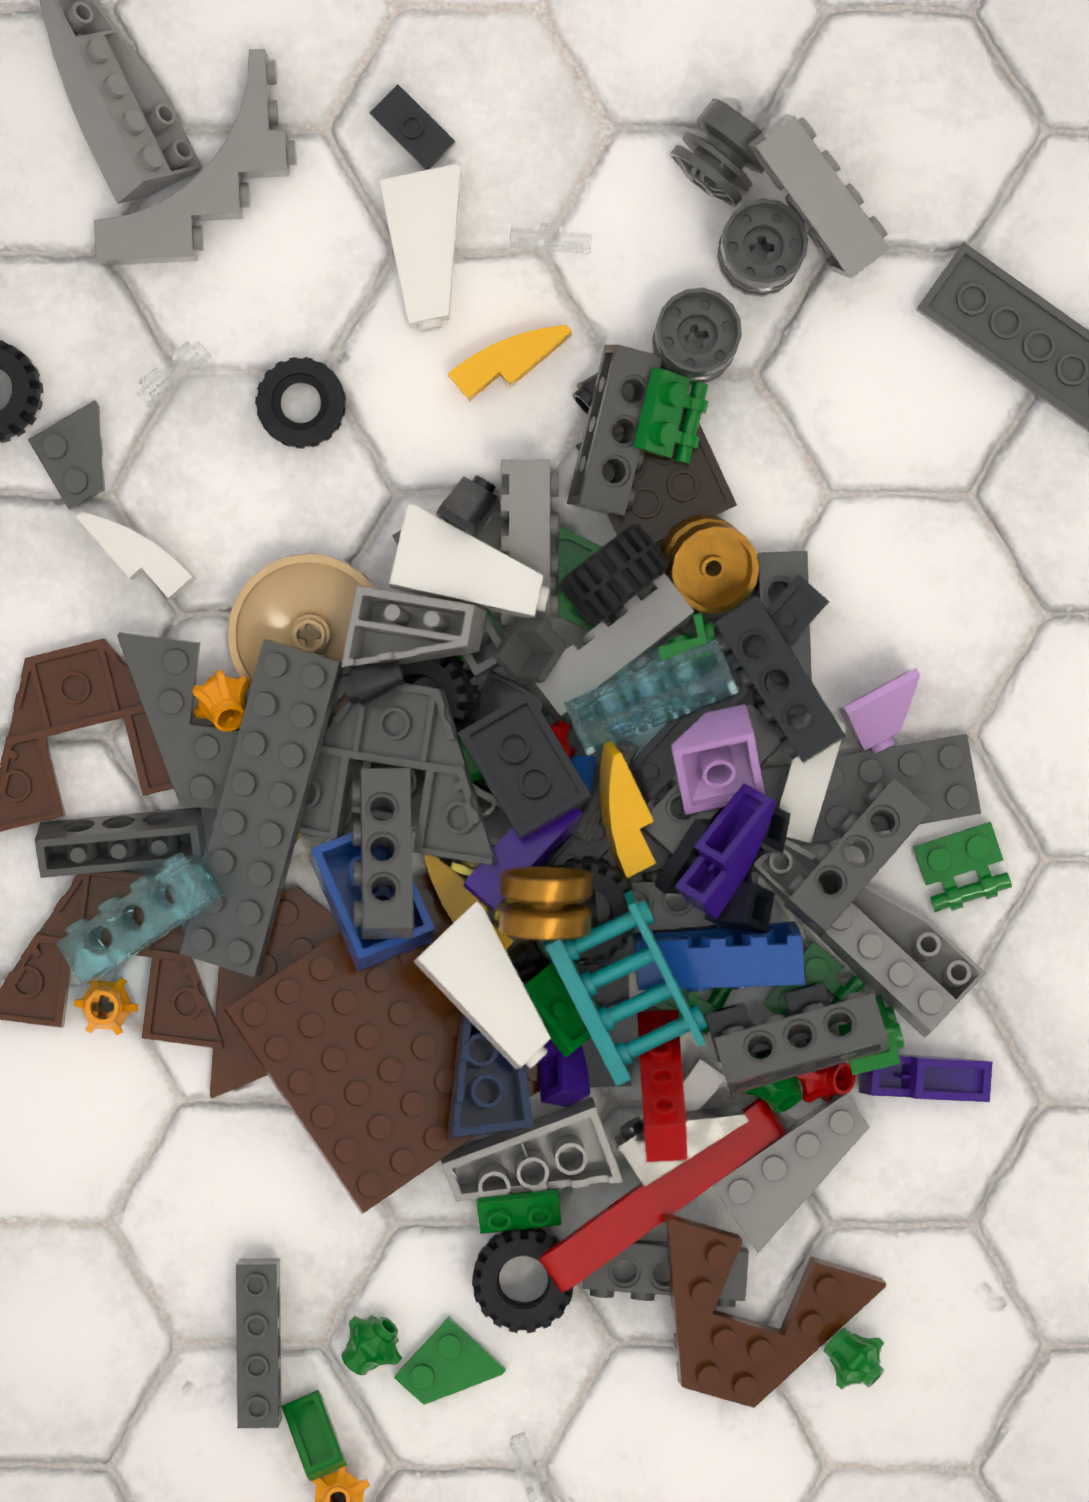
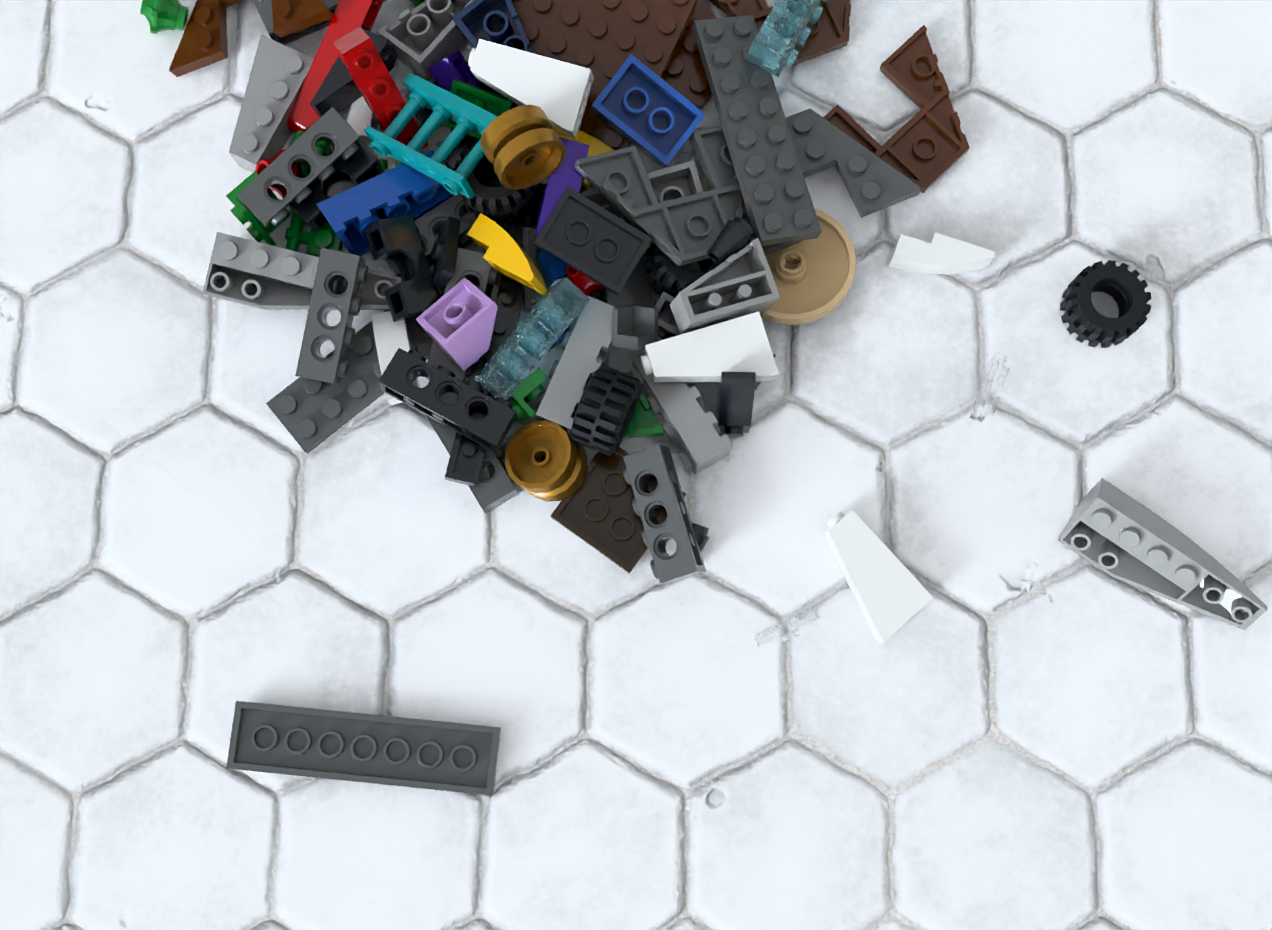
camera: 155 degrees right, 10 degrees down
dark grey wing [28,400,105,510] -> none
dark grey brick [34,807,206,878] -> none
light grey arch [94,49,297,266] -> none
light orange rock [191,670,250,732] -> none
black tyre [255,357,346,449] -> none
dark grey brick [352,768,414,939] -> none
black plate [369,84,456,170] -> none
yellow slope [447,325,572,402] -> none
green plate [633,368,709,464] -> none
dark grey wheel [652,288,742,385] -> none
dark grey wheel [670,98,765,207] -> none
dark purple slope [675,783,776,919] -> none
dark grey wheel [717,198,808,297] -> none
light grey wedge [747,114,890,279] -> none
lavender slope [839,668,920,754] -> none
dark purple slope [859,1054,993,1102] -> none
green plate [913,822,1012,912] -> none

